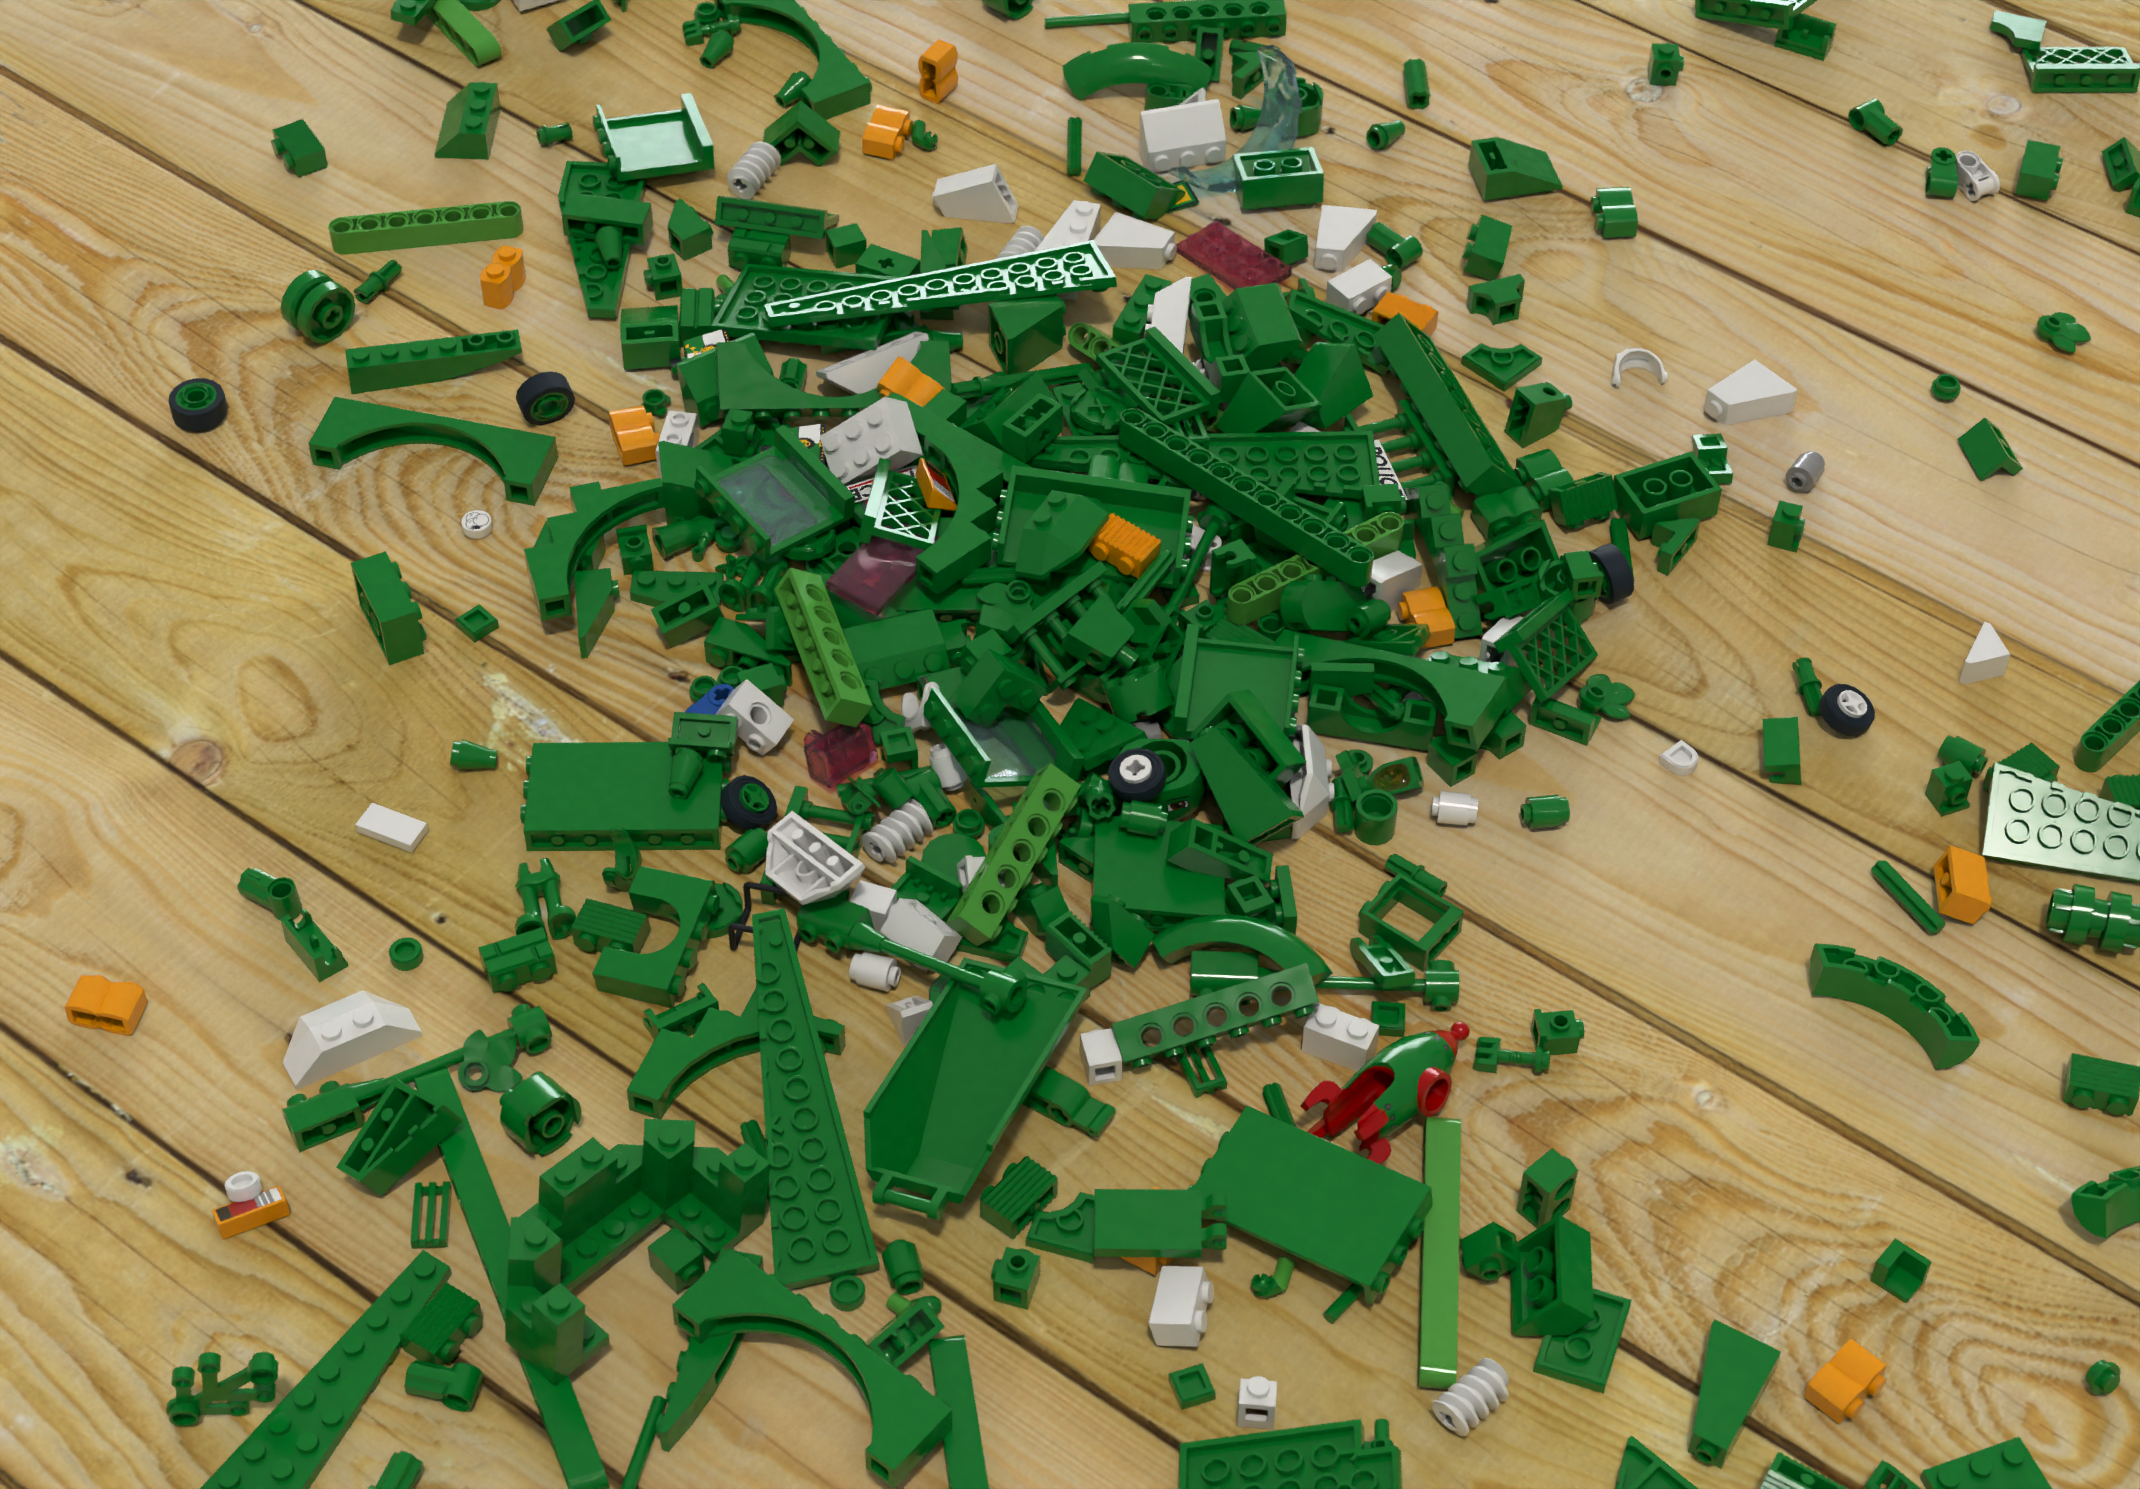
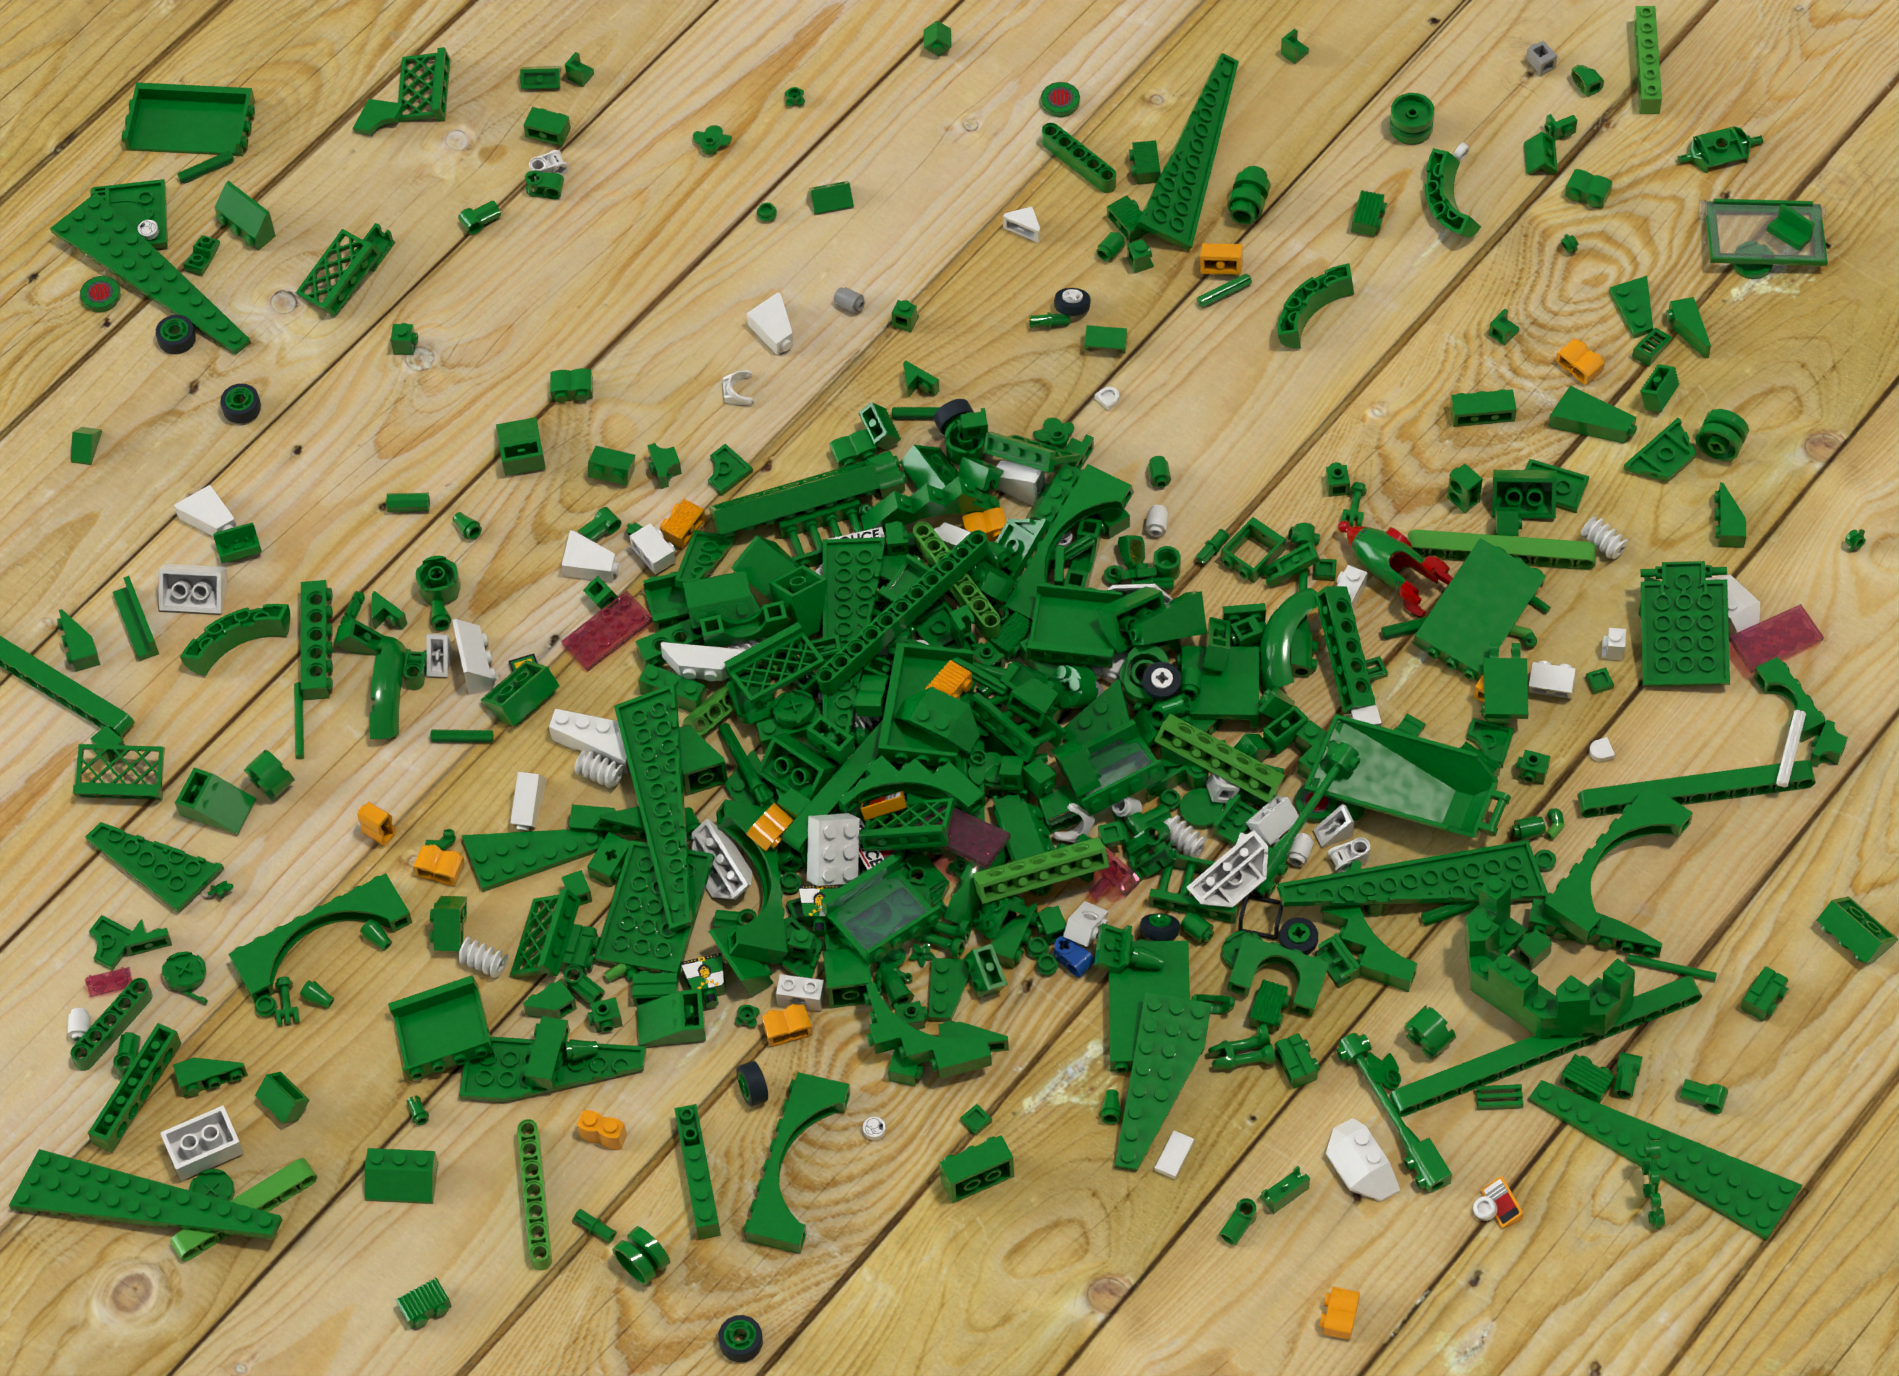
camera: 85 degrees left, 10 degrees up
green wedge [336,1078,464,1196] -> none
green tile [389,938,424,971] -> none
green brick [865,1298,945,1368] -> none
white slope [1094,212,1177,269] -> none
clear light blue windscreen [1168,45,1302,193] -> none
green slope [1233,147,1324,210] -> none
green torso [1504,382,1572,448] -> none
green brick [1613,451,1722,539] -> none
green slope [1692,433,1733,484] -> none
none -> green wing [462,829,603,892]
none -> green piece [563,965,605,1005]
none -> green wing [1115,992,1212,1171]
none -> black wheel [1279,917,1318,955]
none -> white piece [1327,838,1370,873]
none -> green brick [1450,389,1517,427]
none -> white tile [1589,737,1615,762]

